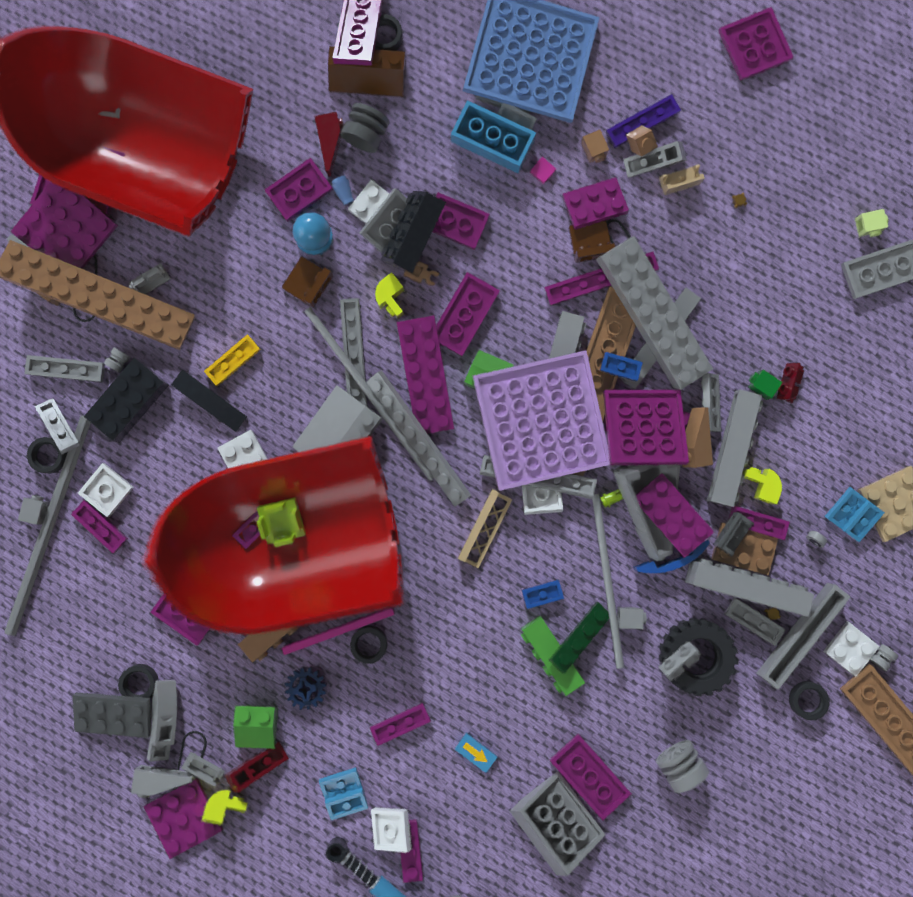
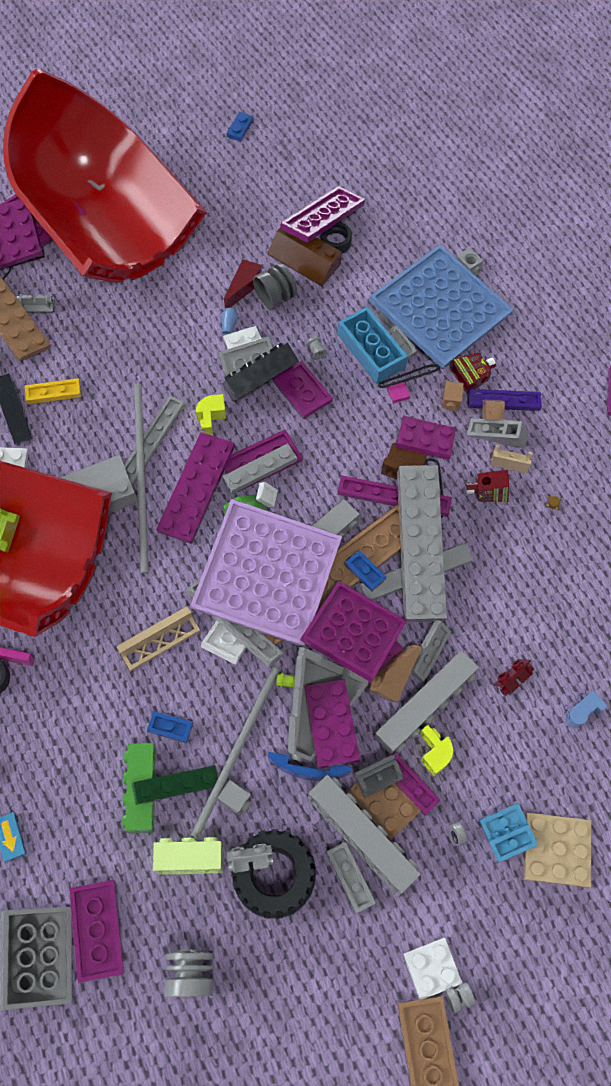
camera: 30 degrees right, 20 degrees down
magenta plate [265,157,333,222] -> none
reddish brown bracket [282,257,334,308] -> none
dark azure tile [292,212,333,255] -> none
light grey plate [366,370,471,506] -> none
medium nougat plate [403,261,439,286] -> none
green brick [747,369,783,400] -> none
light grey brick [756,583,850,690] -> none
pearl gold piece [764,607,781,621] -> none
black tyre [789,681,830,720] -> none
none -> yellowish green brick [153,837,224,875]
none -> light grey plate [223,443,297,494]
none -> white plate [256,482,278,508]
none -> light grey bush [306,336,327,360]
none -> black piece [378,364,441,388]
none -> dark red torso [450,353,496,394]
none -> dark red torso [466,470,509,502]
none -> medium blue leg [566,691,608,728]

